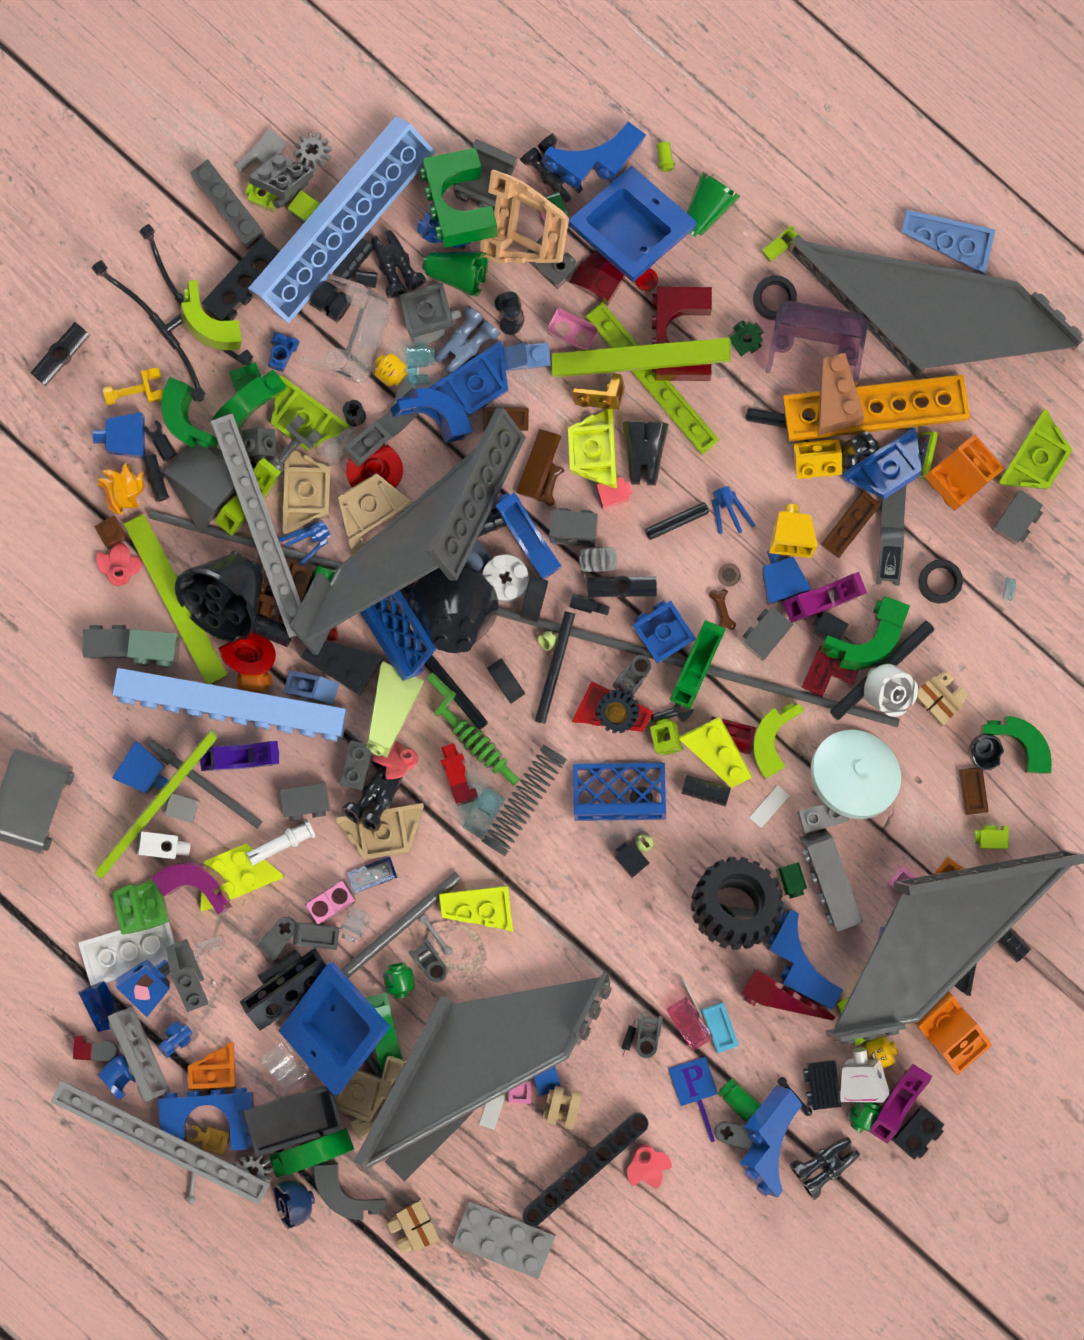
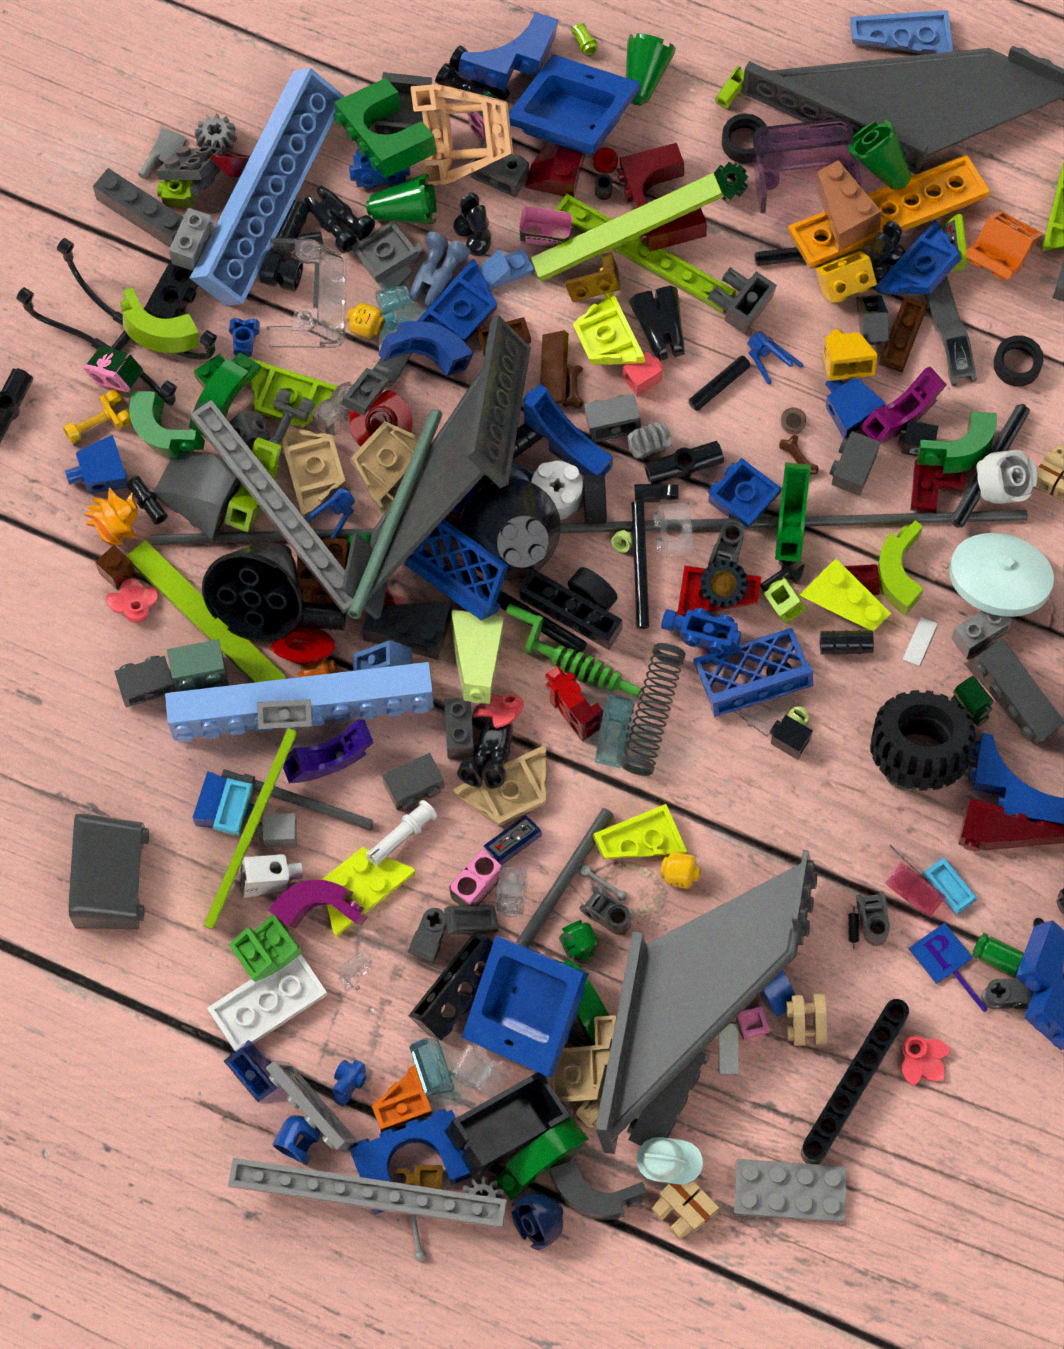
camera: 15 degrees left, 15 degrees down
leg [73,1035,118,1061] -> none
blue torso [116,960,170,1017] -> none
black bar [144,420,177,462] -> none
dark grey panel [166,939,208,1012] -> none
black pin [257,948,302,984] -> none
lime brick [288,190,320,223] -> none
black axle [342,400,366,427] -> none
green brick [873,596,910,627] -> none
none -> piece [84,346,143,392]
none -> light grey brick [169,208,214,271]
none -> dark red slope [211,154,250,177]
none -> medium azure tile [213,778,254,836]
none -> light grey plate [257,699,312,729]
none -> sand green piece [347,409,443,619]
none -> clear light blue slope [410,1038,454,1095]
none -> black brick [519,569,623,650]
none -> black hinge [595,174,613,200]
none -> light aqua piece [636,1137,703,1184]
none -> clear brick [653,502,694,559]
none -> yellow head [660,852,702,889]
none -> blue brick [661,608,741,655]
none -> dark grey brick [707,267,777,334]
none -> green cone [848,120,911,190]
none -> black slope [856,295,889,345]

